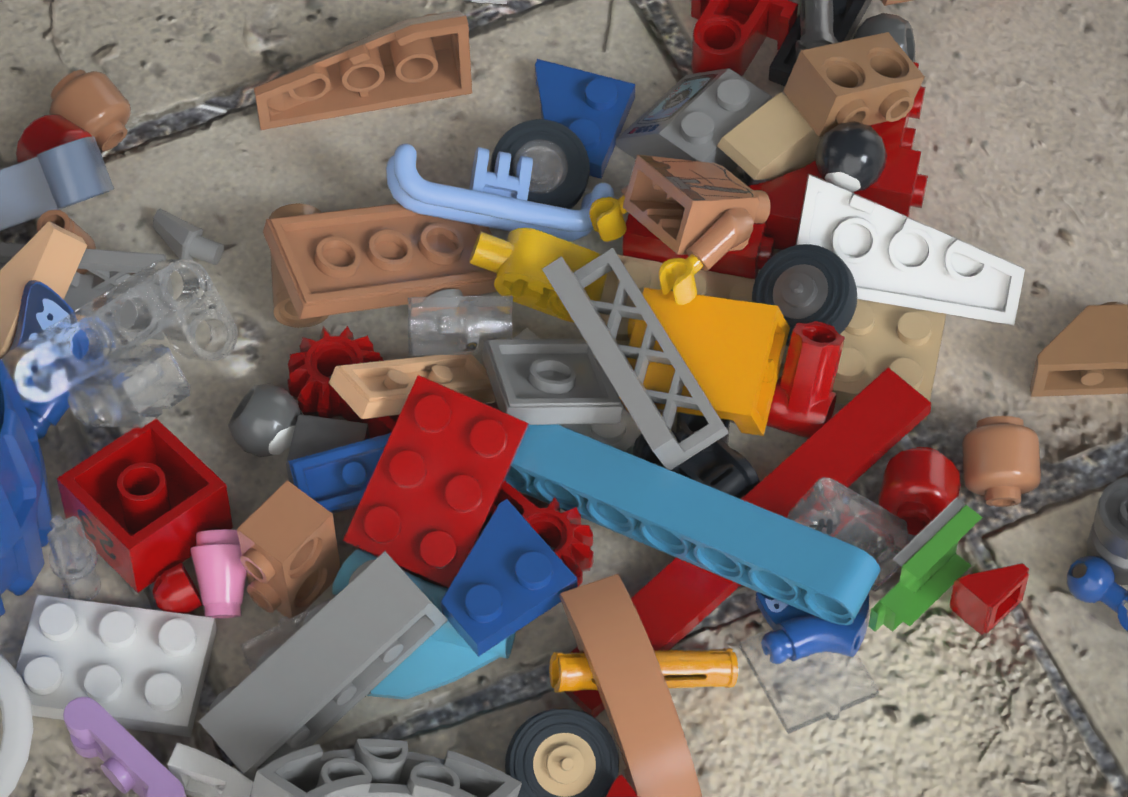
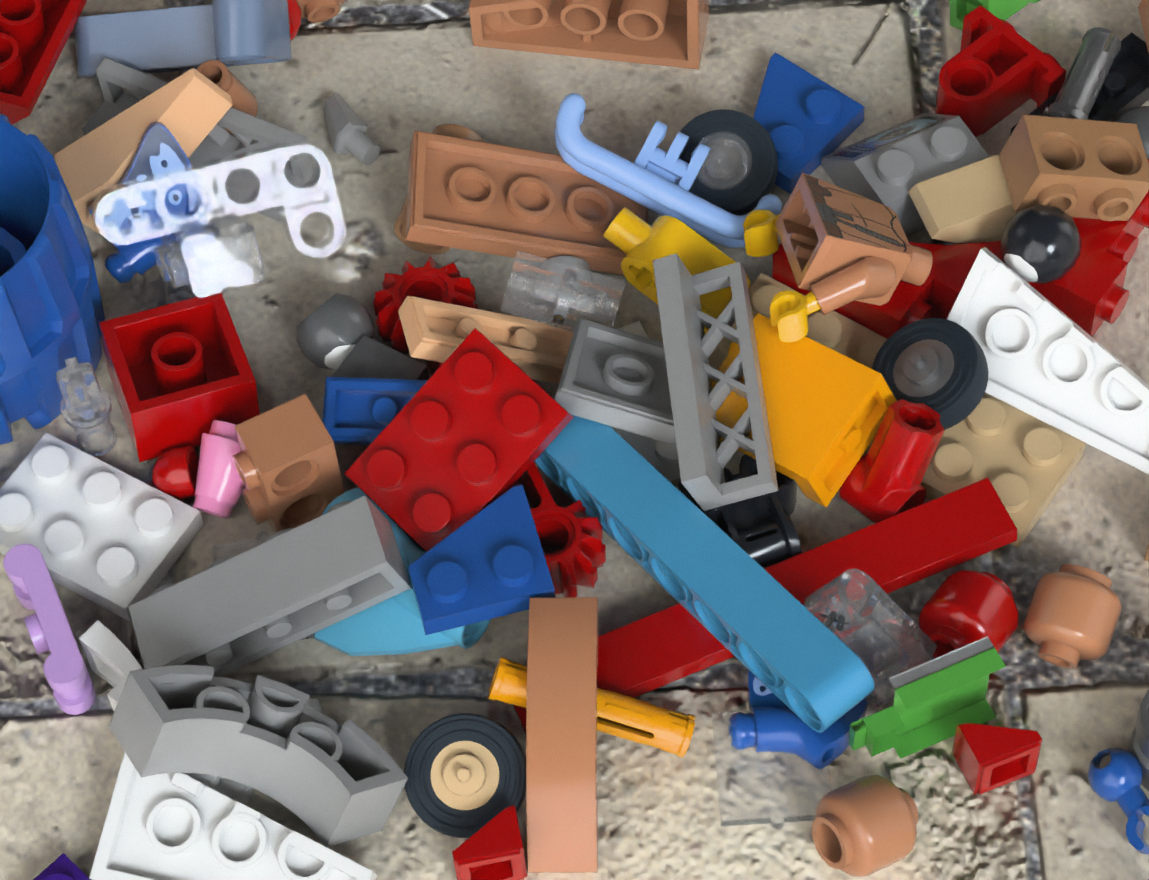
camera: 25 degrees right, 0 degrees up
none -> nougat head [811,775,918,877]

